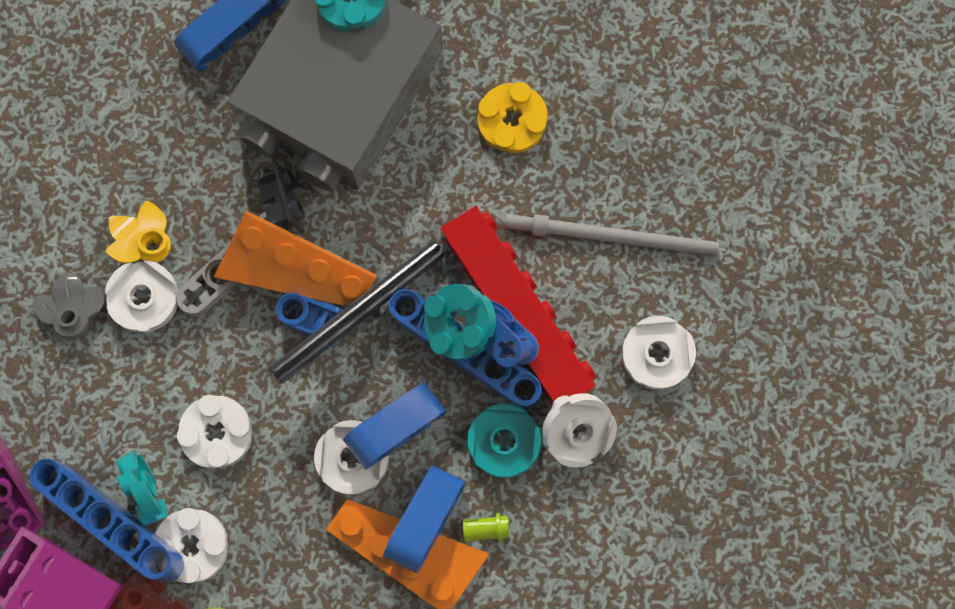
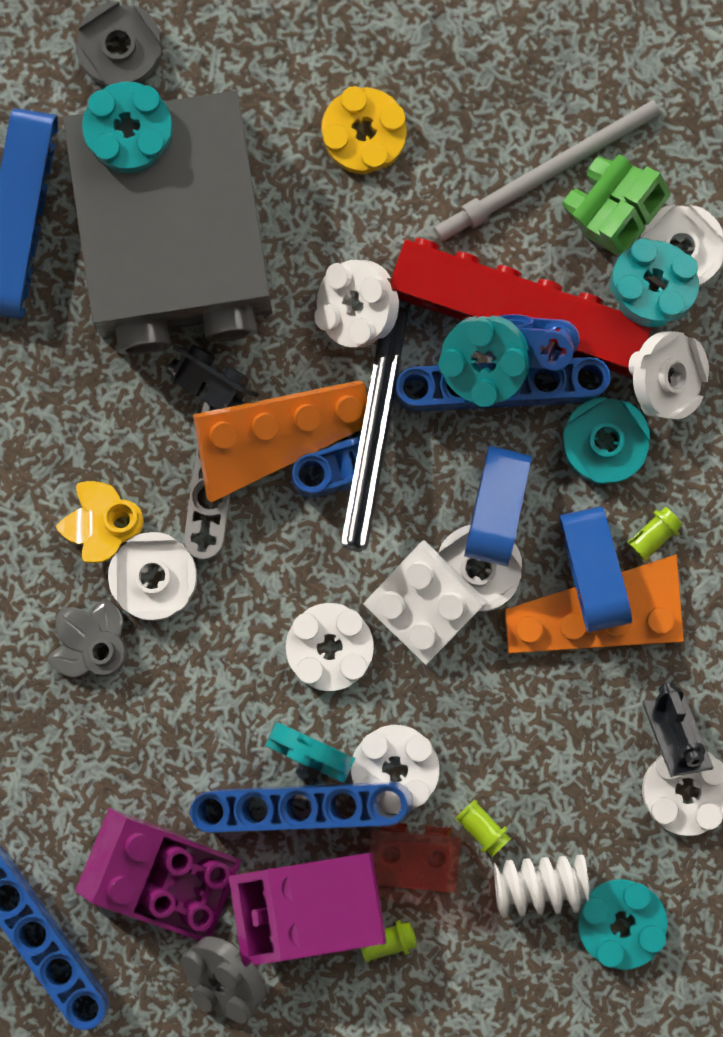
camera: 45 degrees left, 5 degrees up
none -> white plate [314,260,399,347]
none -> white plate [363,540,487,665]
none -> bright green hips [562,154,671,256]
none -> teal plate [610,238,699,327]

